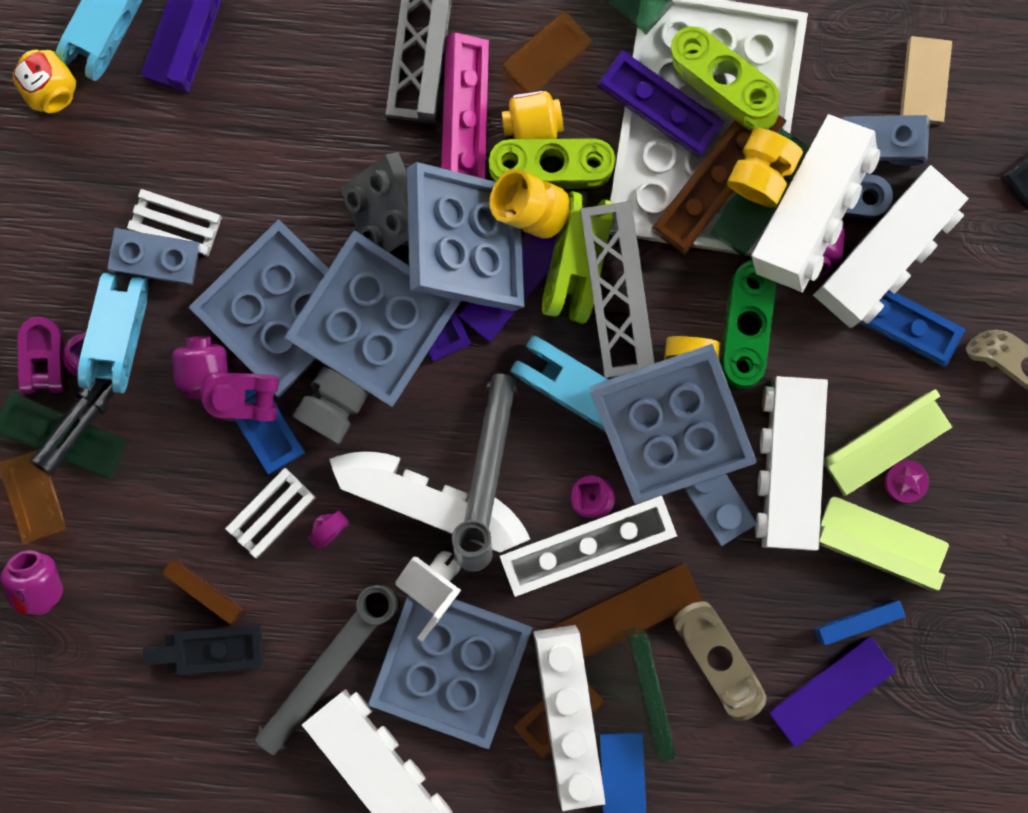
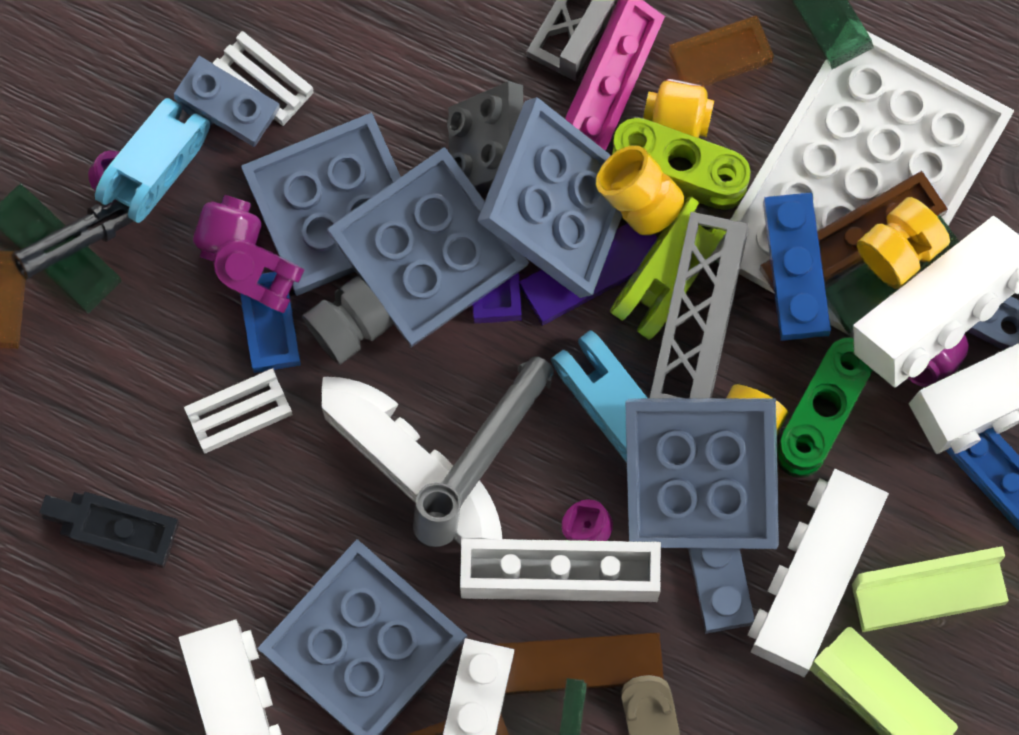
camera: 25 degrees right, 10 degrees down
magenta plate [17,317,66,394] -> none
reddish brown tile [161,560,246,624] -> none
dark grey piece [255,584,399,755] -> none
magenta tile [308,511,349,550] -> none
white bracket [395,551,461,642] -> none
dark purple tile [597,50,725,159] -> none
lime piece [671,26,780,131] -> none
magenta tile [884,460,929,503] -> none
none -> blue plate [763,192,831,341]

